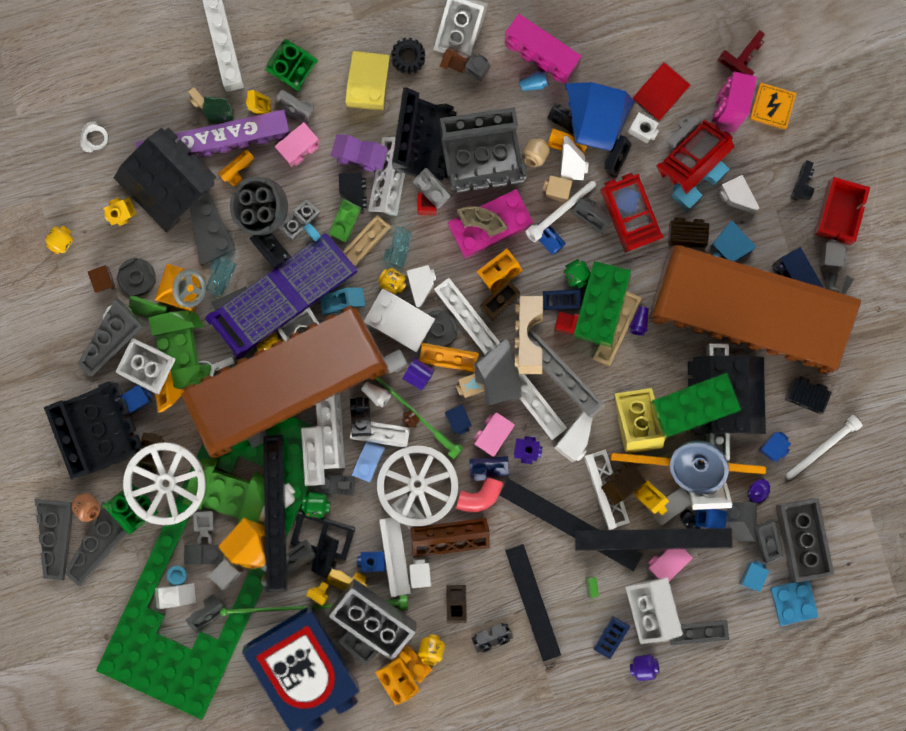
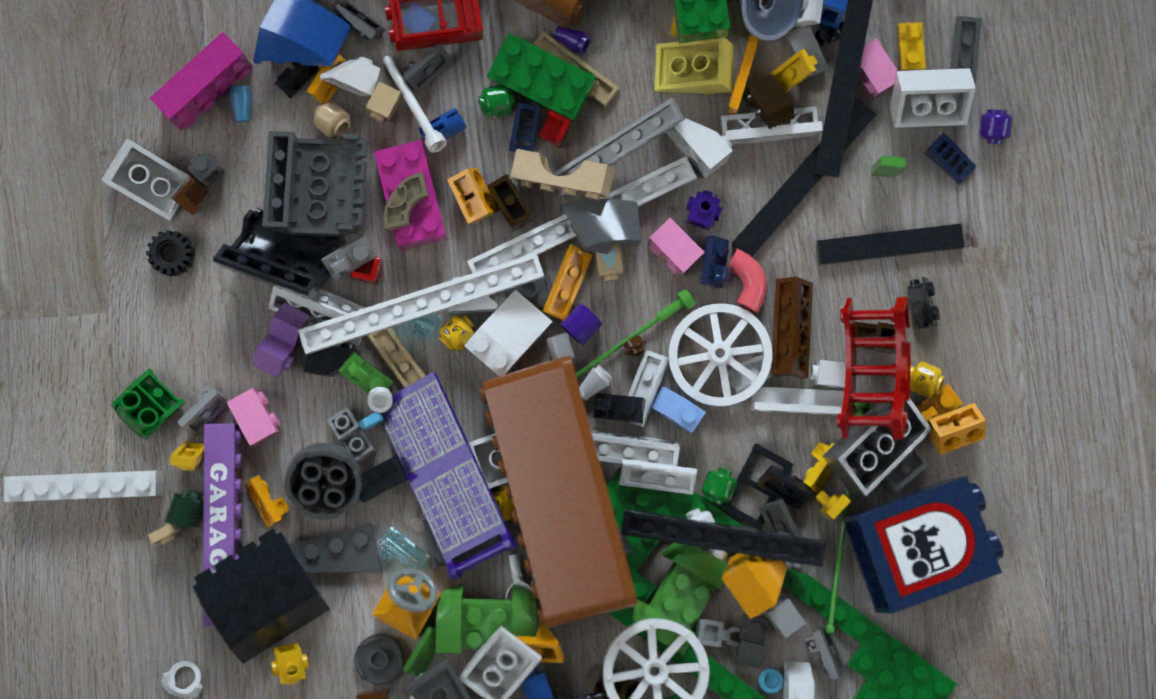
camera: 80 degrees left, 0 degrees up
dark grey hinge [314,474,355,496] -> none
medium azure arch [320,288,366,315] -> none
light yellow slope [346,51,390,111] -> none
blue brick [357,551,385,572] -> none
dark blue brick [445,404,472,436] -> none
none -> white plate [298,253,544,355]
none -> white tile [368,387,393,413]
none -> red fence [836,297,911,439]
none -> yellow hinge [897,22,926,71]

